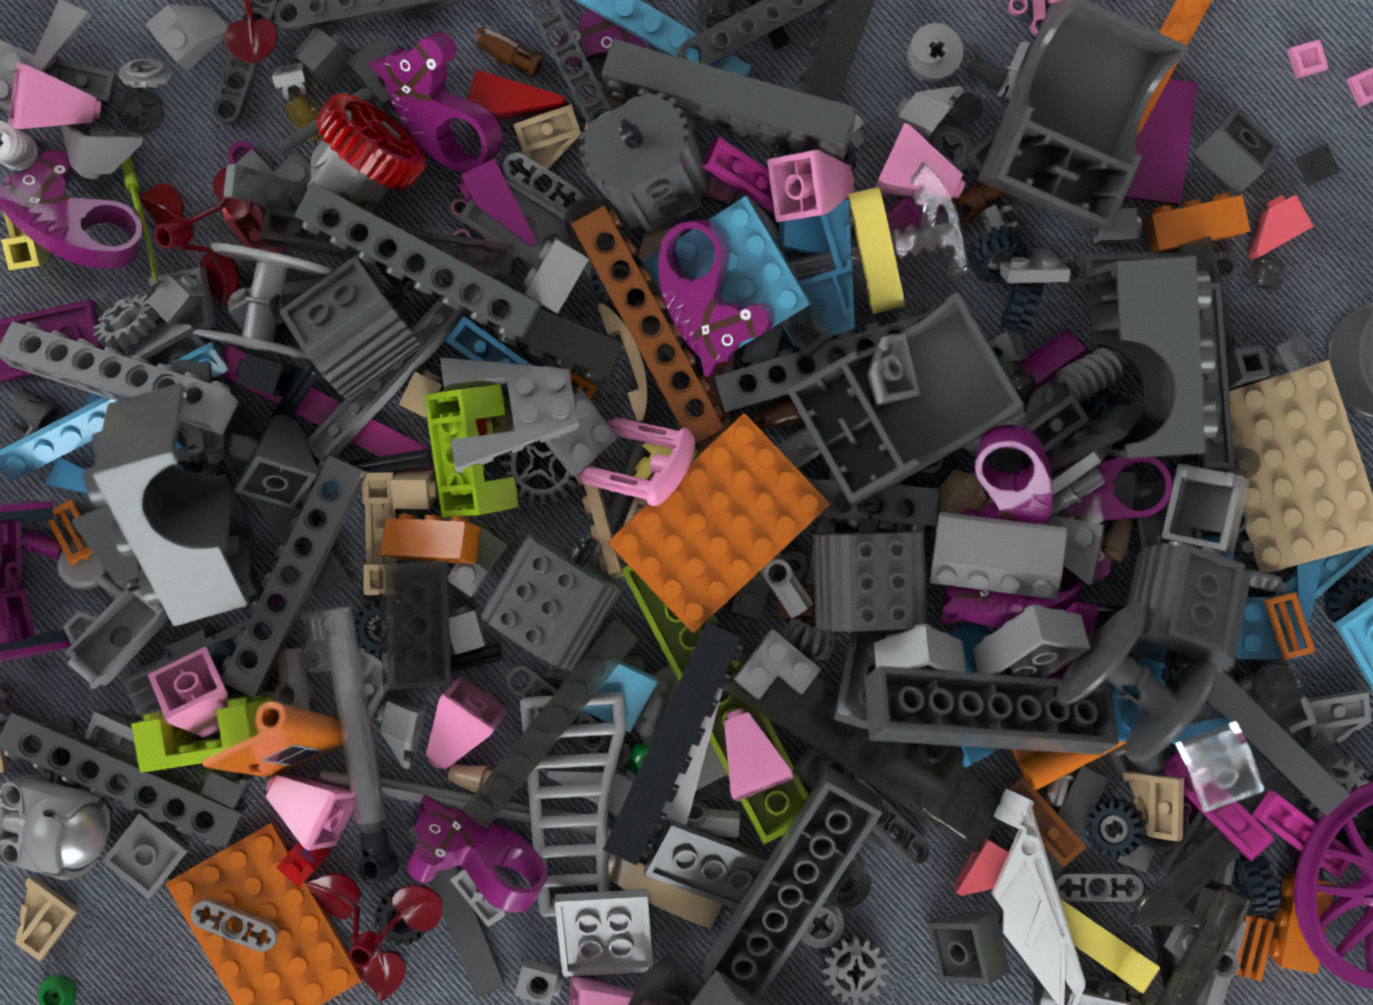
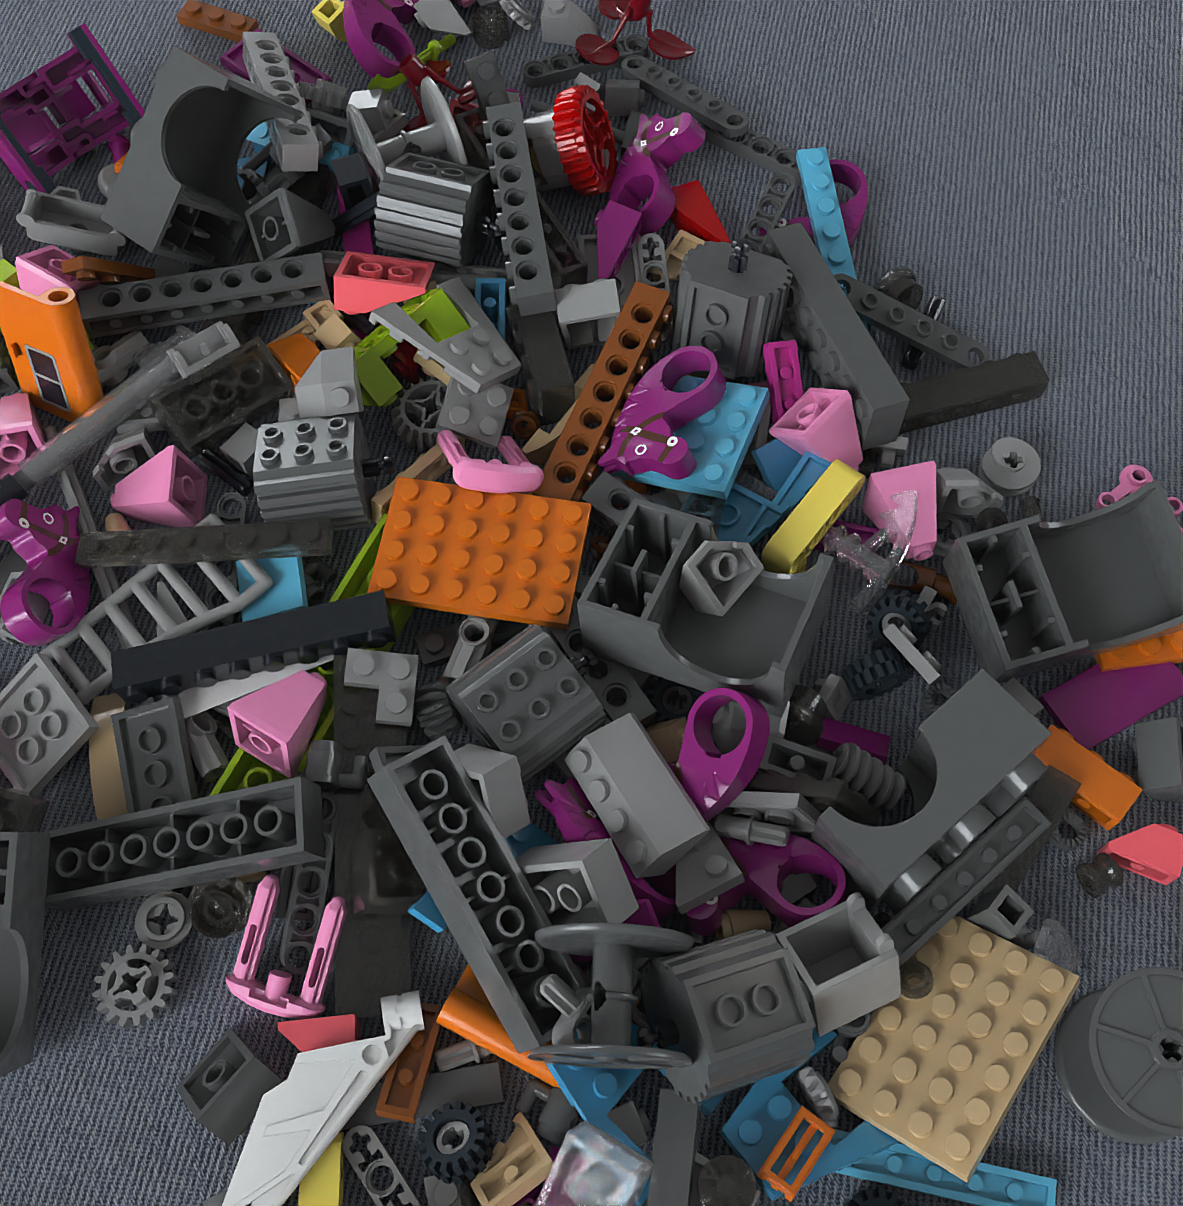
camera: 55 degrees right, 25 degrees down
reddish brown piece [476,27,545,79] -> none
none -> dark orange plate [61,256,156,285]
none -> light grey hinge [166,321,244,381]
none -> bright pink piece [225,874,347,1019]
none -> light grey slope [295,346,364,419]
none -> dark grey piece [304,740,368,791]
none -> coral slope [334,251,435,315]
none -> reddish brown plate [509,410,540,439]
none -> light grey beam [540,974,606,1045]

